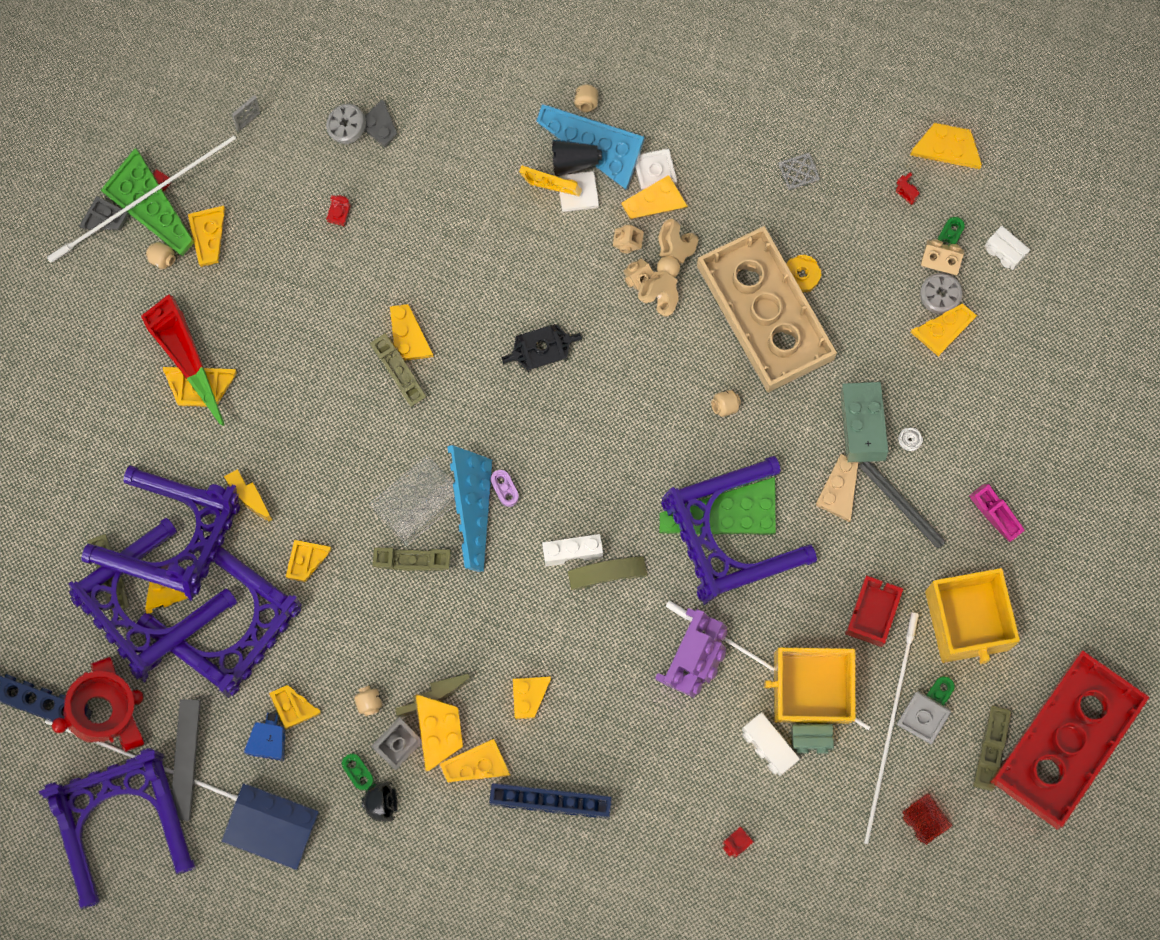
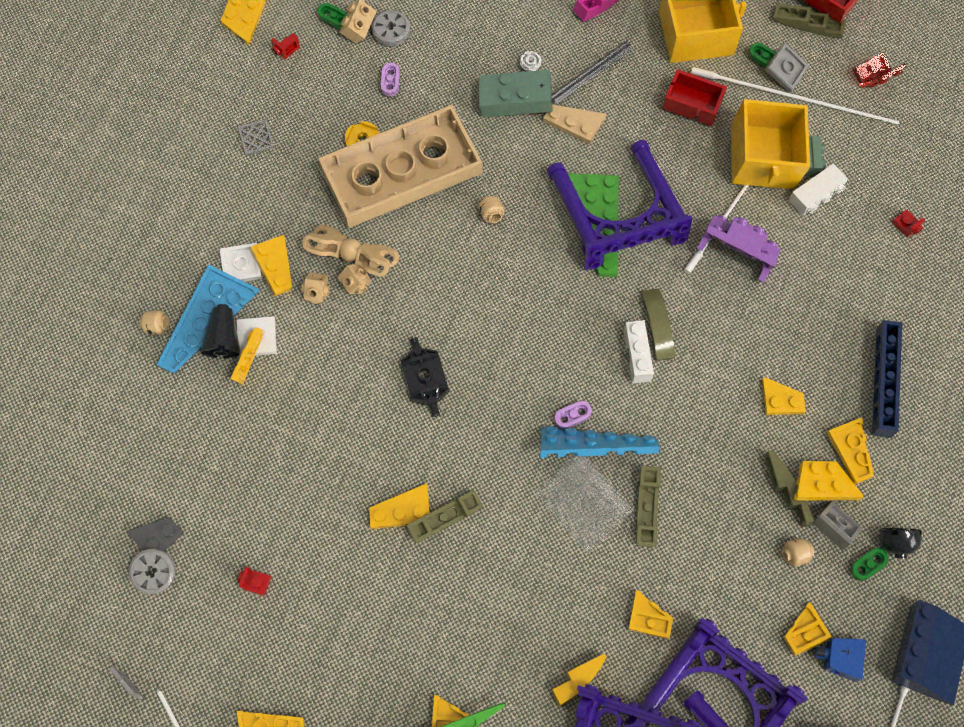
camera: 90 degrees left, 5 degrees down
yellow wing [910,304,977,357] -> none
none -> lavender plate [381,63,400,97]

